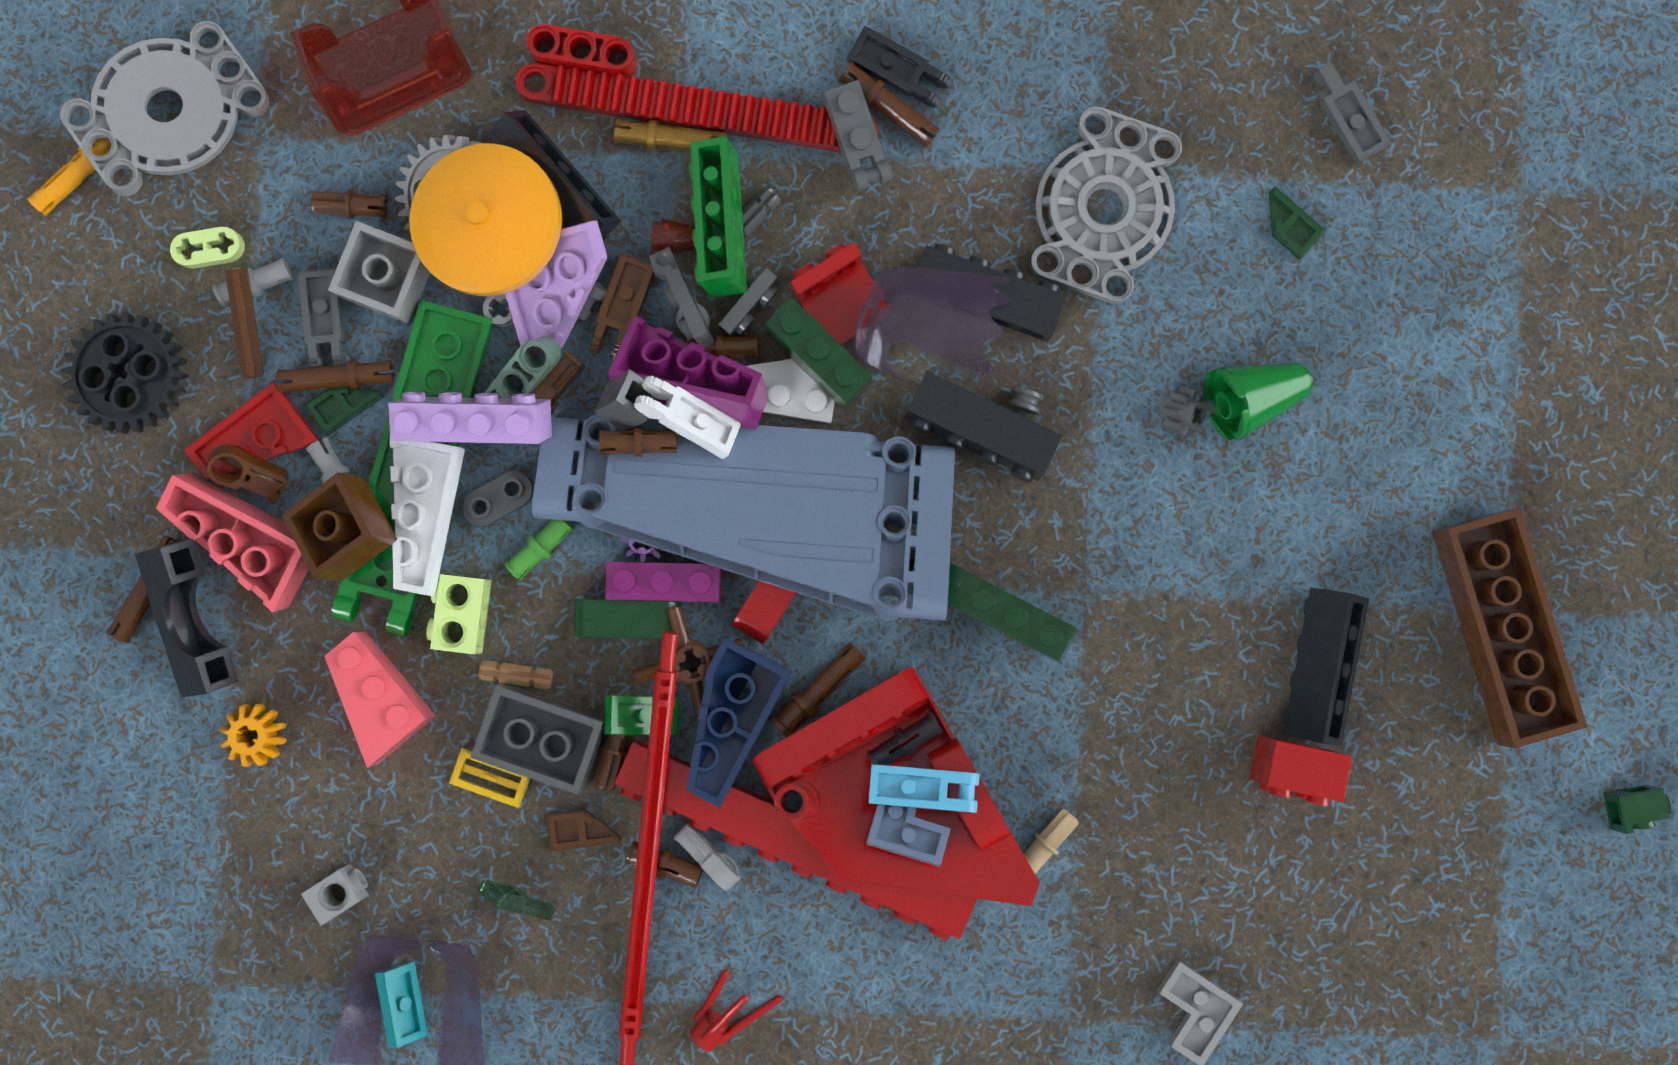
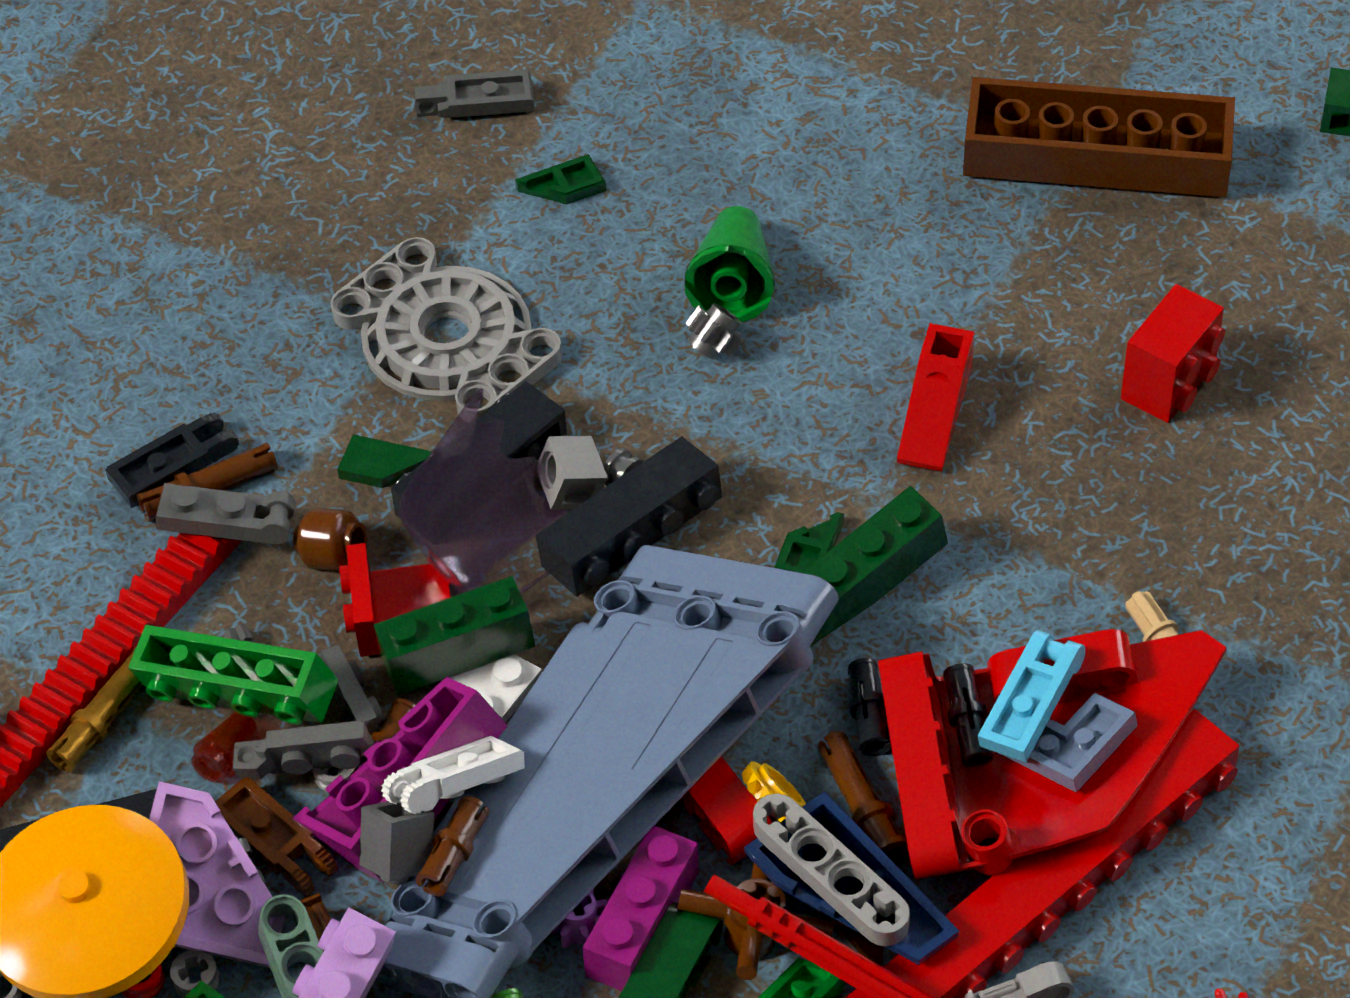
camera: 65 degrees left, 35 degrees down
black brick [1283,587,1369,746] -> none
none -> reddish brown head [293,509,367,571]
none -> dark green tile [337,434,433,488]
none -> light grey brick [535,436,608,510]
none -> yellow gear [742,761,806,822]
none -> light grey beam [753,794,910,946]
none -> dark green tile [774,512,845,573]
none -> black pin [847,658,891,756]
none -> red slope [897,323,975,472]

